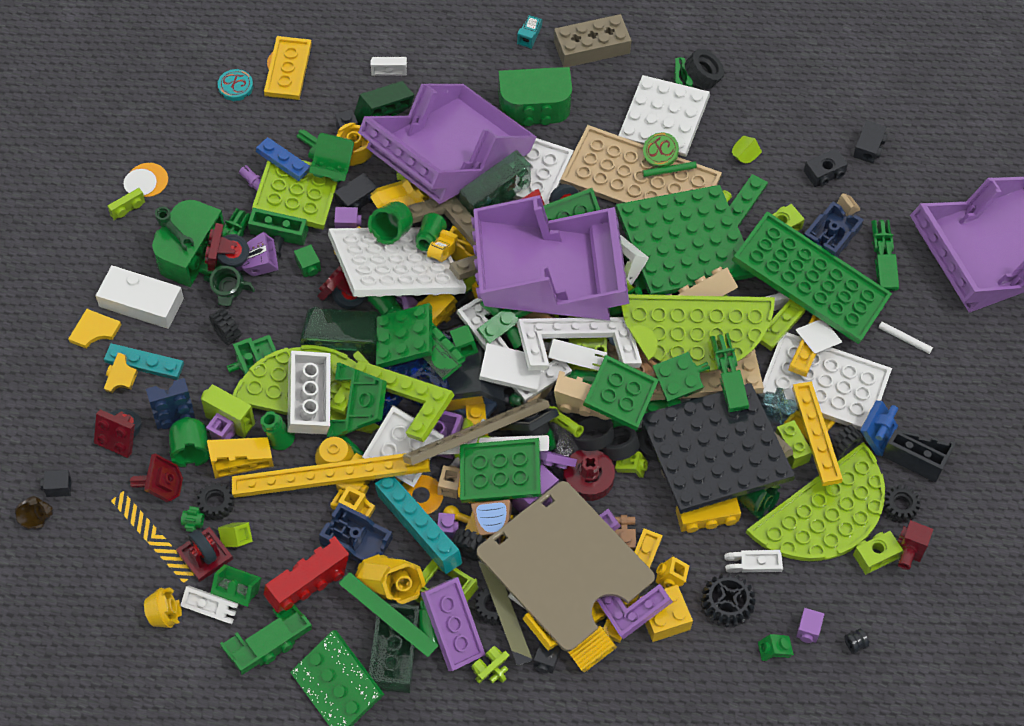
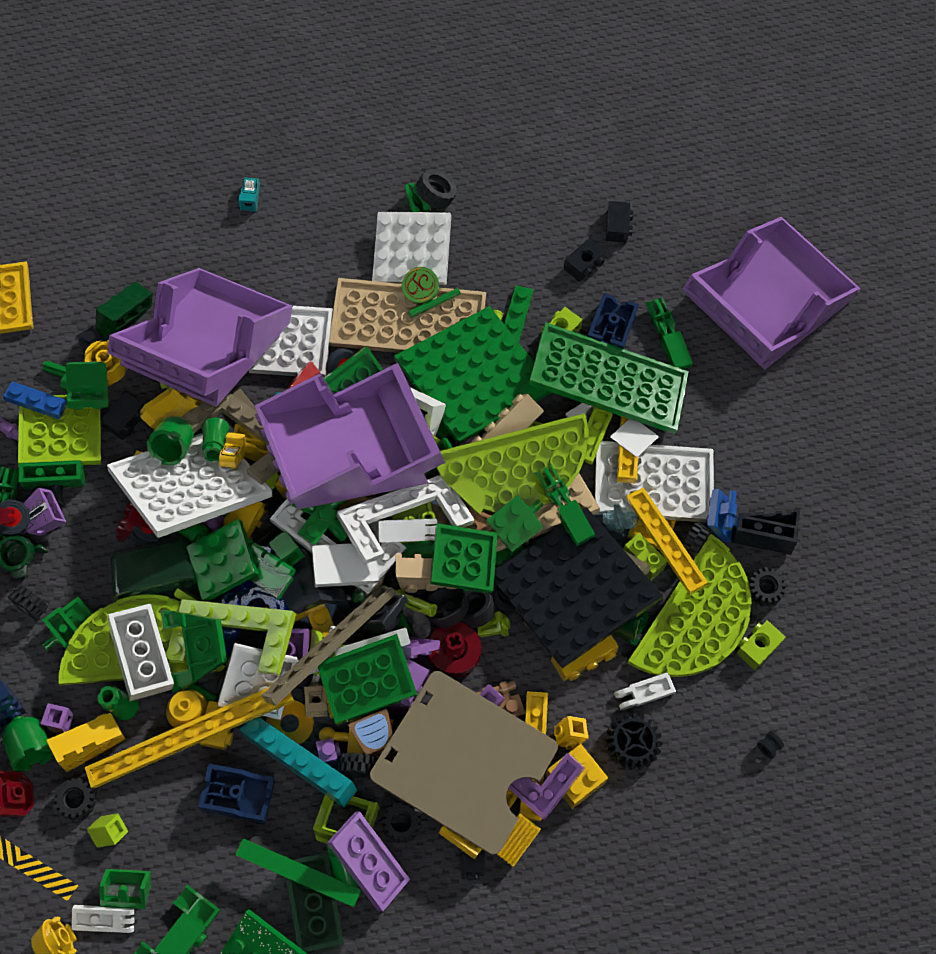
camera: 20 degrees left, 5 degrees up
dark red plate [176,527,233,582] -> none
green gear [181,506,204,532] -> none
lime brick [201,384,255,438] -> none
red wedge [263,536,349,613] -> none
green brick [294,245,321,278] -> none
yellow brick [330,486,375,518] -> none
medium lavender brick [334,207,362,228] -> none
yellow brick [355,554,426,604] -> none
white panel [371,57,407,75] -> none
clear green brick [459,150,531,217] -> none
lime hips [471,646,510,684] -> none
olive sticker [478,559,532,665] -> none
green brick [498,67,572,126] -> none
dark tan brick [554,14,631,67] -> none
lime brick [732,136,762,163] -> none
green bracket [758,634,794,661] -> none
medium lavender brick [796,608,824,643] -> none
tan slope [837,193,860,216] -> none
white bar [879,322,933,354] -> none
dark red brick [897,520,933,570] -> none

